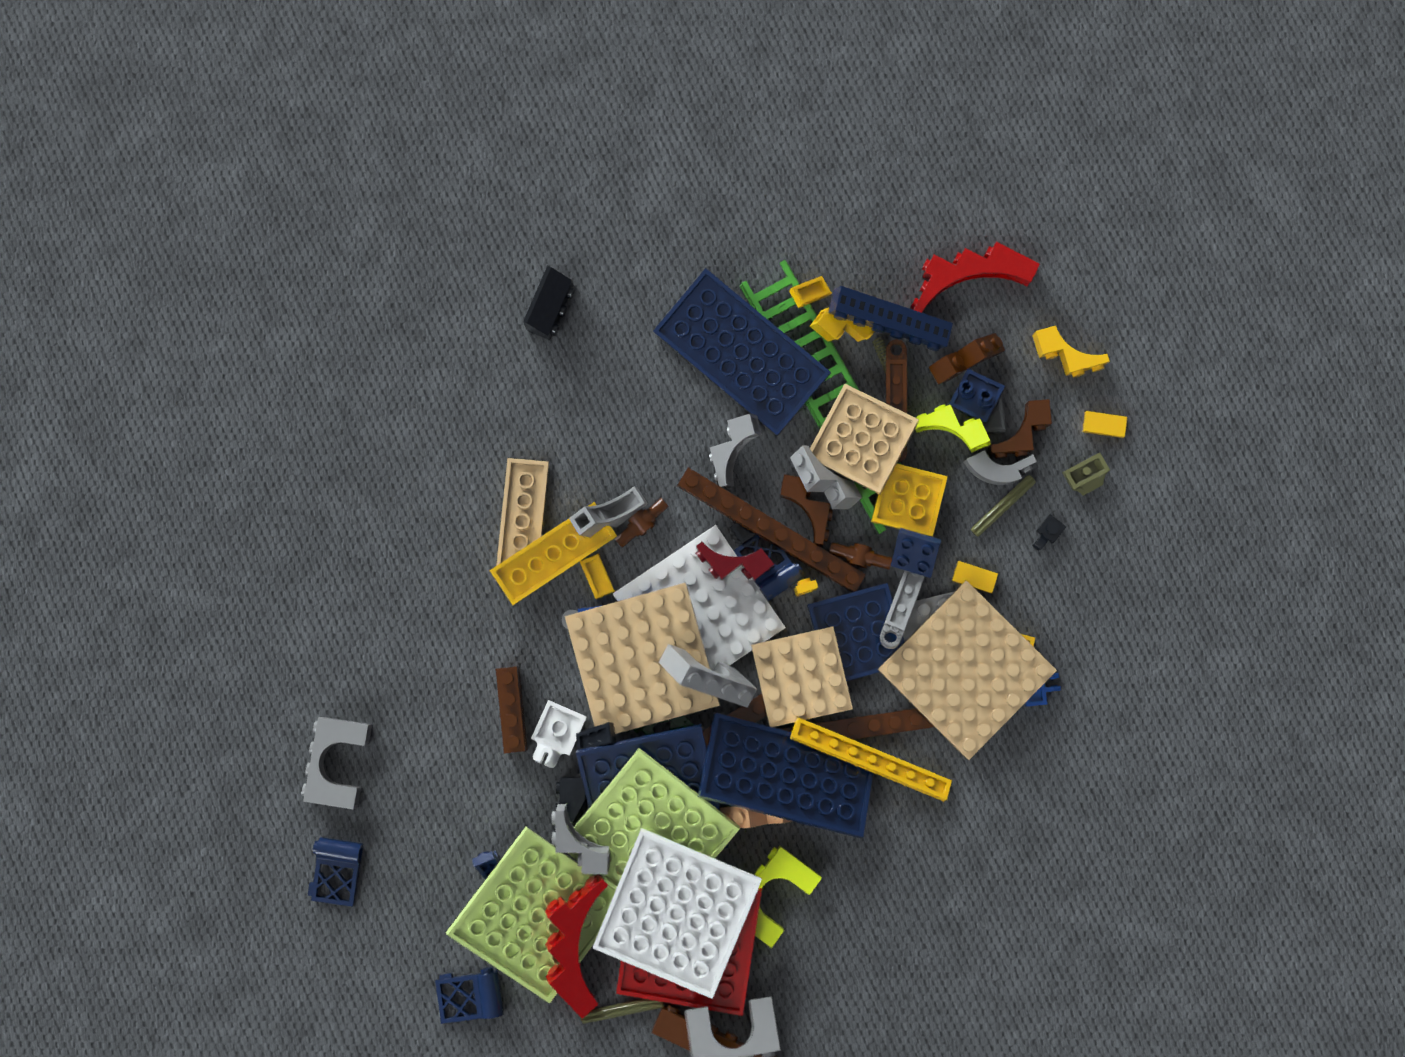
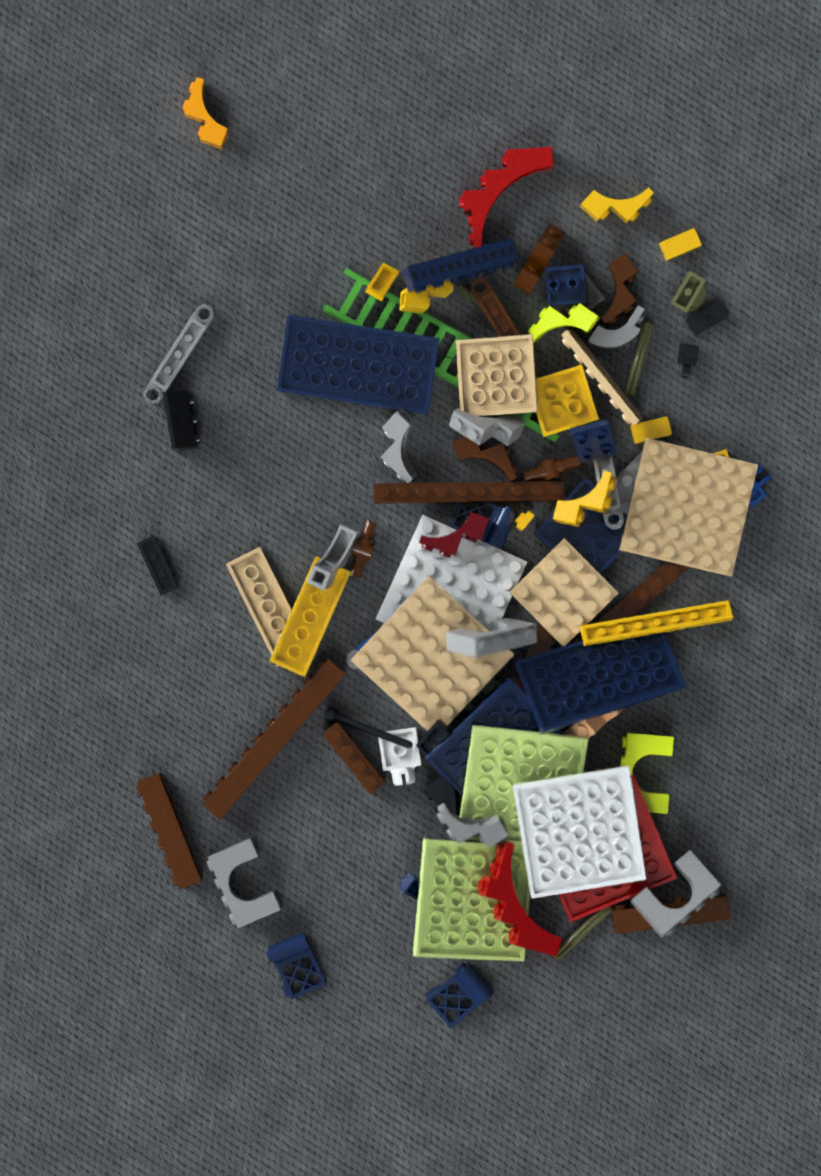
camera: 35 degrees left, 5 degrees up
yellow tile [580,553,615,600] -> none
none -> reddish brown brick [136,773,202,889]
none -> black plate [137,536,179,596]
none -> light grey plate [143,304,214,405]
none -> light orange arch [183,77,229,150]
none -> reddish brown brick [203,659,346,820]
none -> black piece [324,707,413,749]
none -> yellow arch [553,471,617,527]
none -> tan plate [561,329,643,426]
none -> black plate [685,300,729,337]

